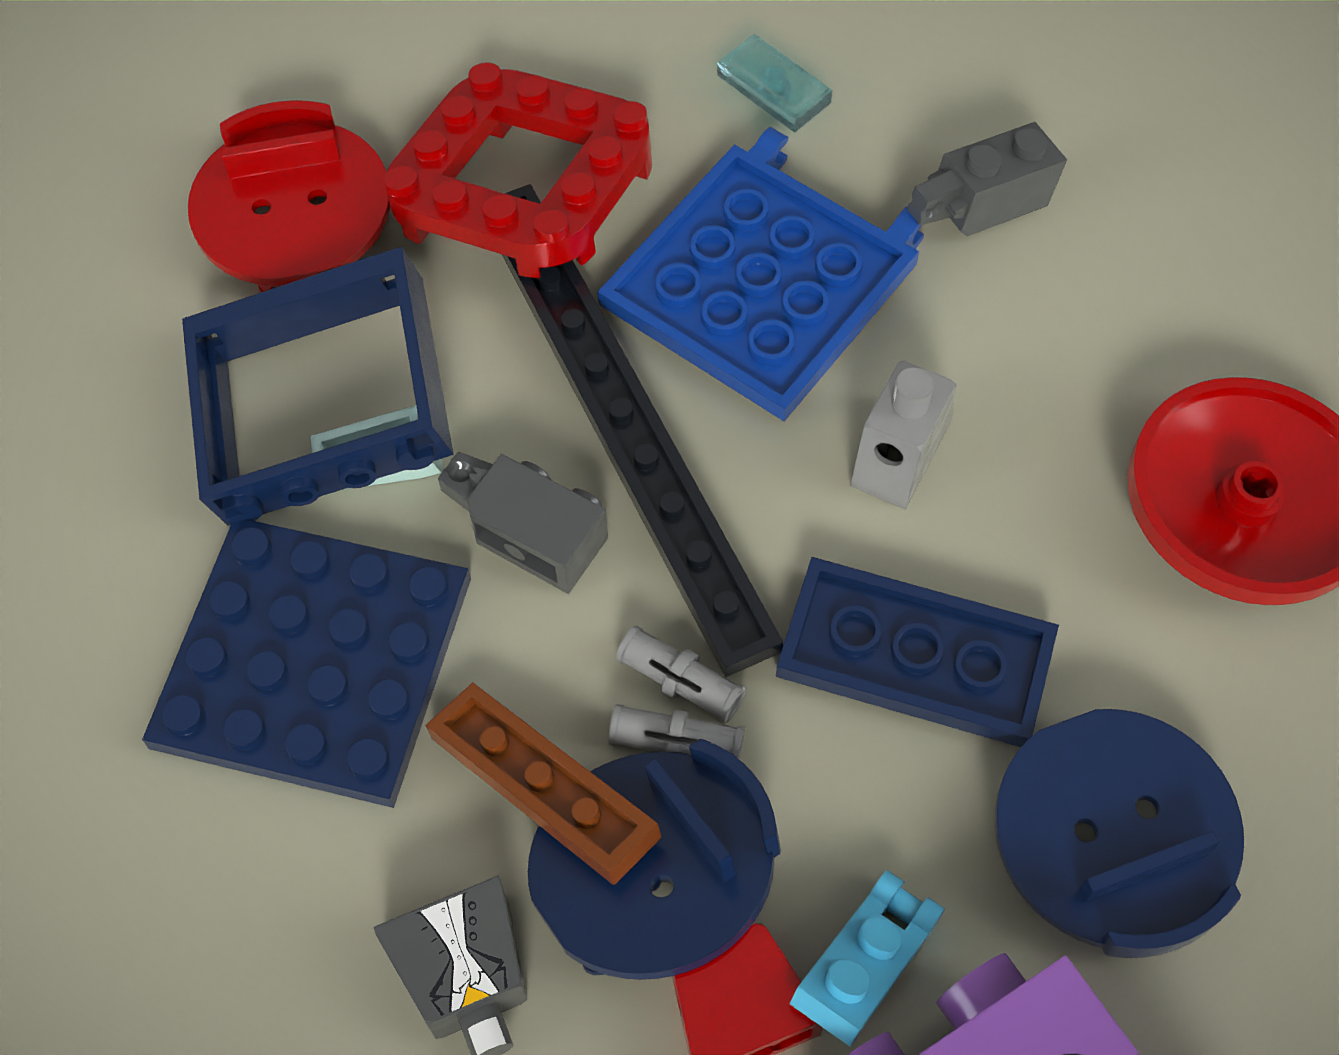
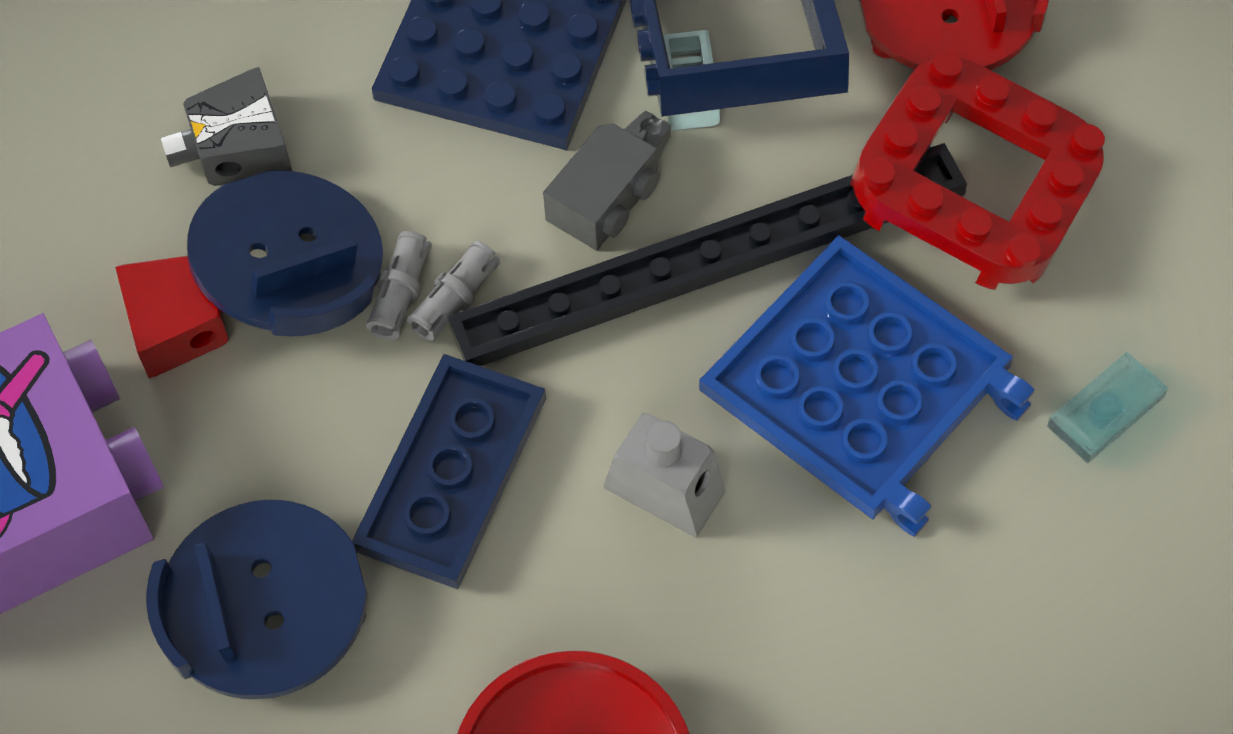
camera: 95 degrees right, 0 degrees up
dark orange plate [426,682,662,885] -> none
medium azure plate [789,870,945,1047] -> none
dark grey hinge [907,122,1067,236] -> none

